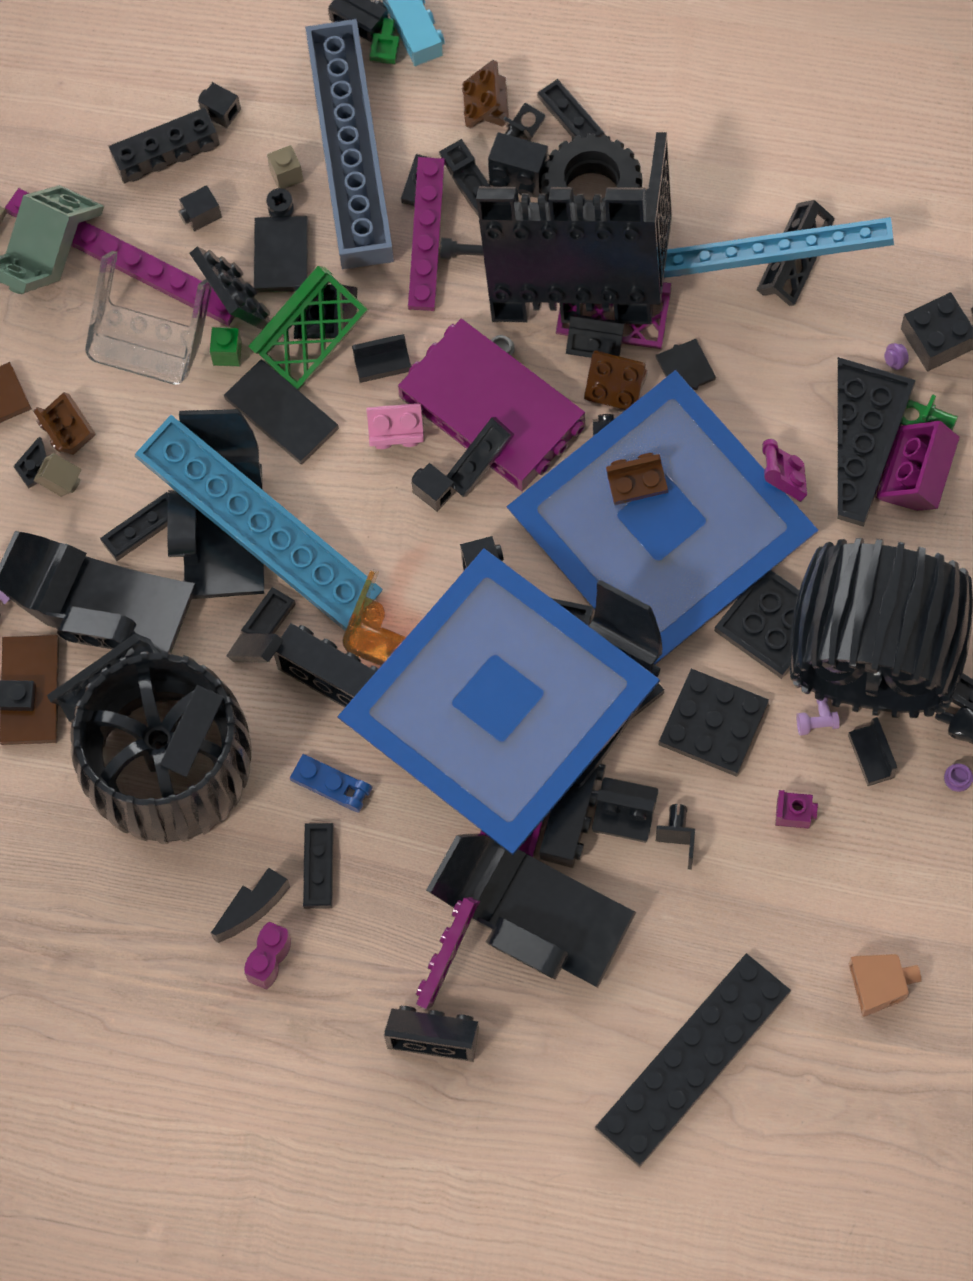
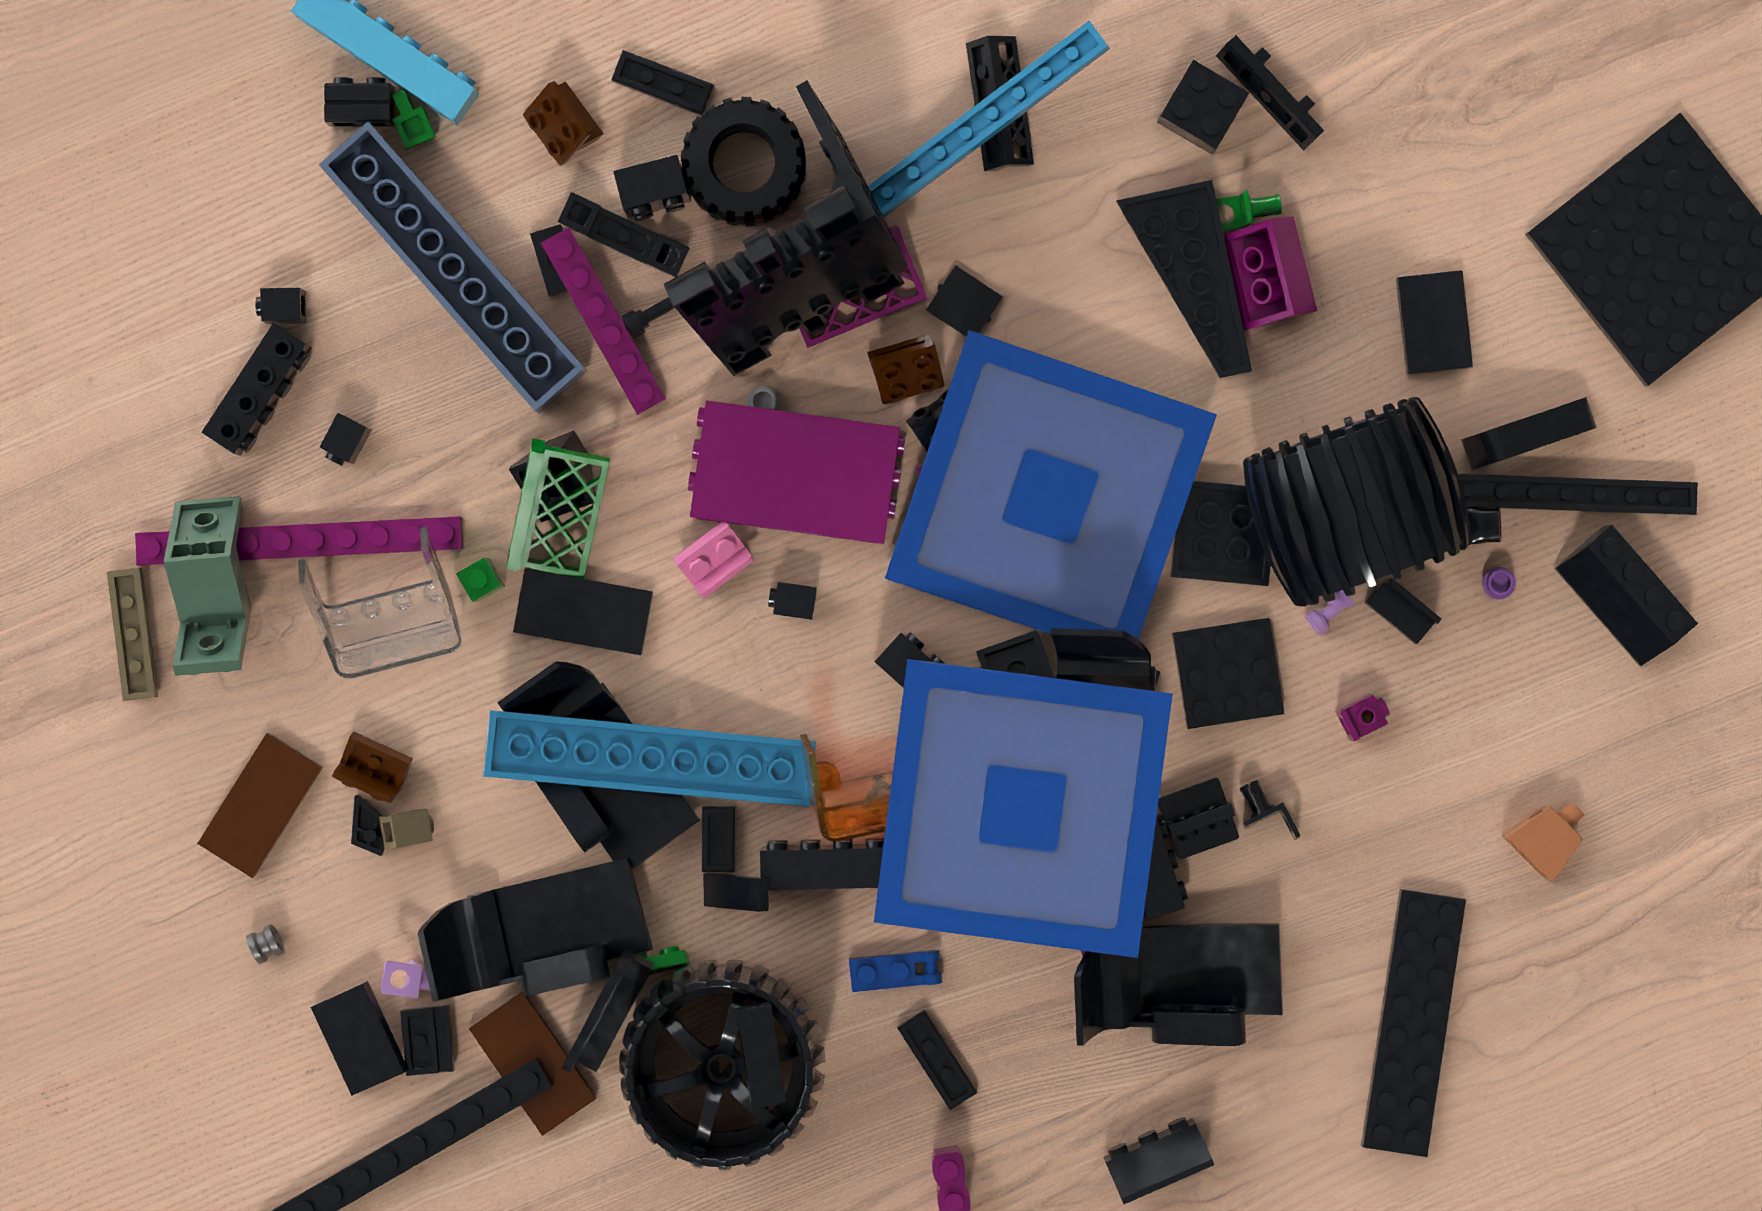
camera: 35 degrees left, 20 degrees up
black tile [100,492,168,561] -> none
black plate [189,246,271,330] -> none
black slope [211,867,290,943] -> none
black tile [254,216,308,292] -> none
black wheel [266,188,294,217] -> none
dark tan brick [267,145,304,189] -> none
black panel [352,334,411,383] -> none
magenta plate [416,897,480,1009] -> none
black tile [447,417,515,497] -> none
black bracket [503,103,546,141] -> none
black plate [566,314,625,358] -> none
reddish brown bracket [606,453,668,505] -> none
magenta plate [762,439,808,502] -> none
medium lavender plate [884,343,909,370] -> none

